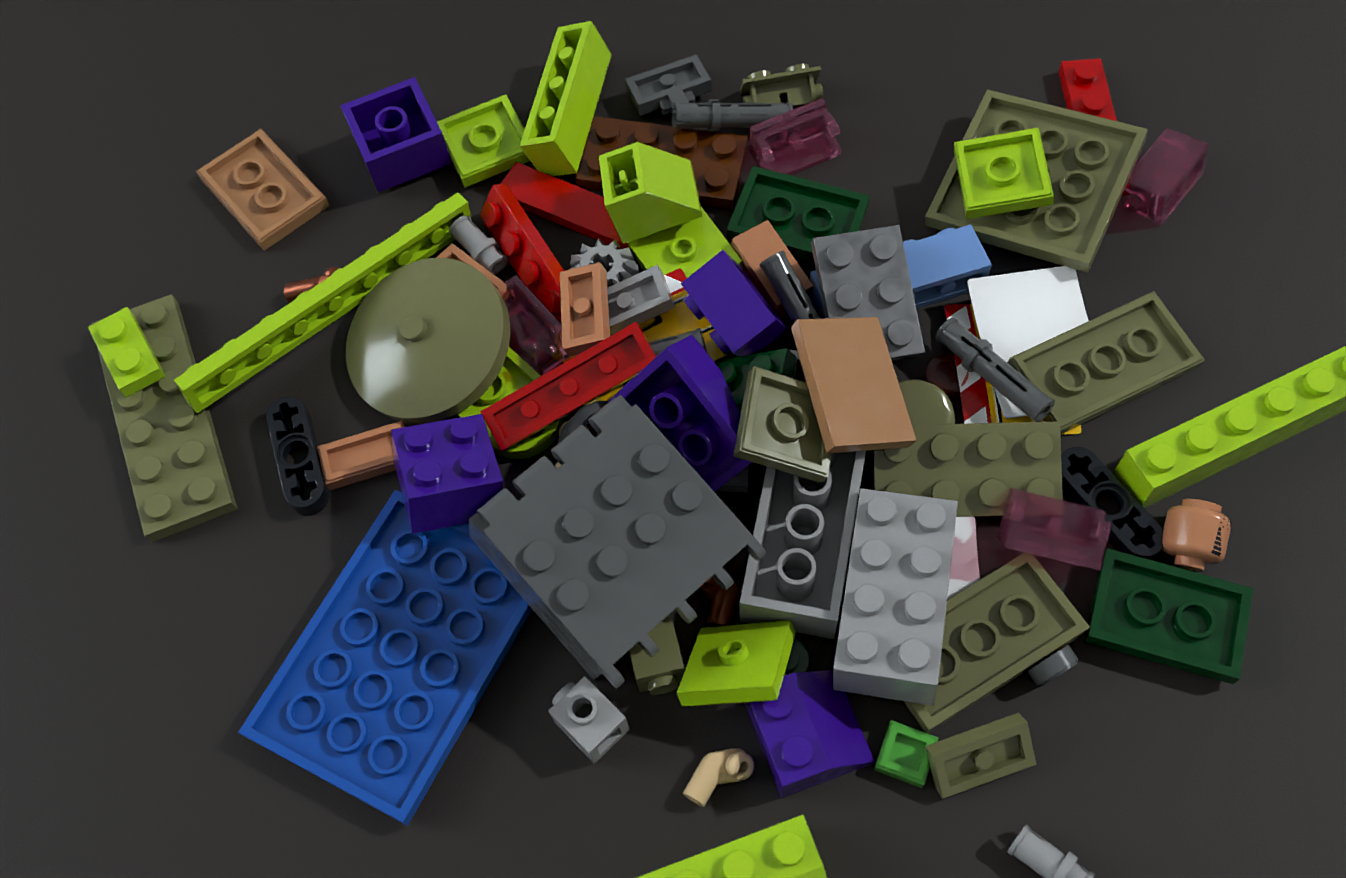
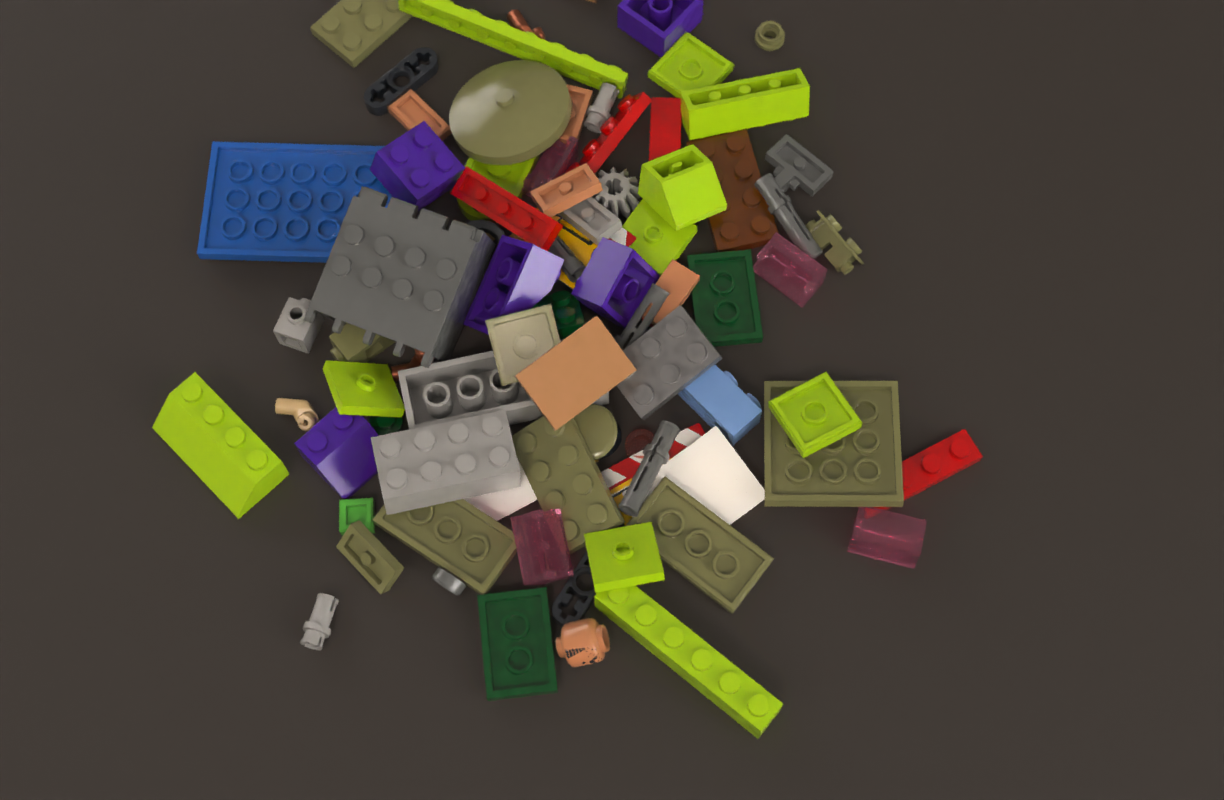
camera: 60 degrees right, 5 degrees up
none -> lime plate [584,522,665,593]
none -> olive plate [755,21,785,51]

